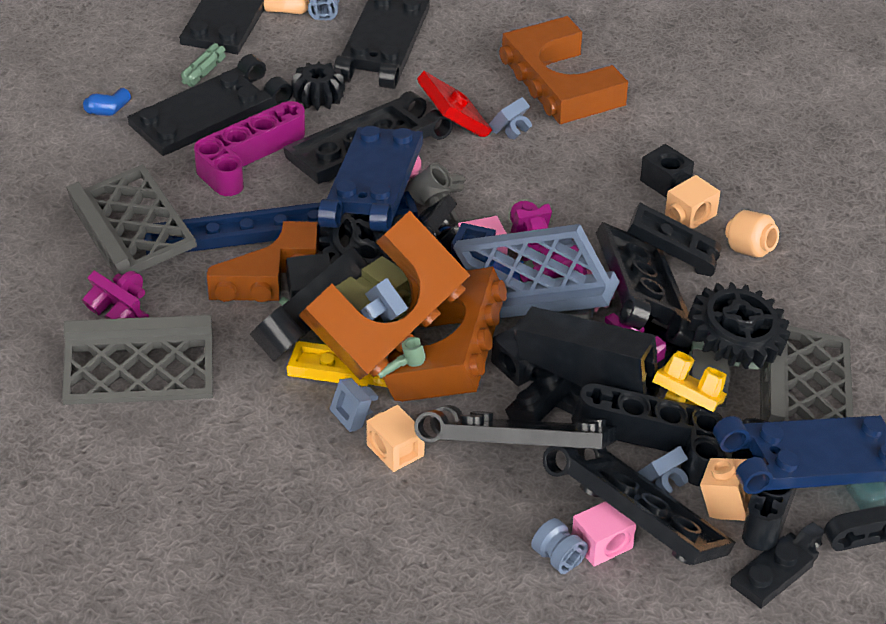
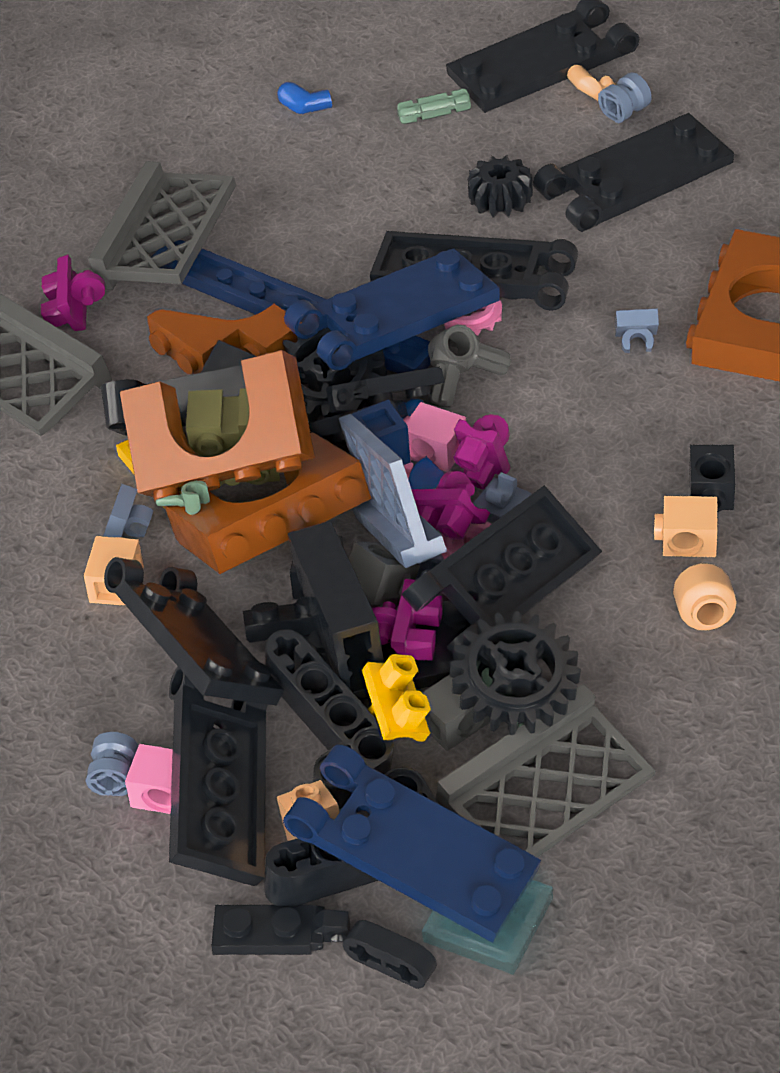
camera: 50 degrees right, 5 degrees up
black hinge [127,54,293,156] -> none
magenta beam [194,101,305,196] -> none
tile [359,278,409,323] -> none
red plate [417,71,492,137] -> none
black plate [627,202,721,277] -> none
sand blue tile [638,446,688,494] -> none

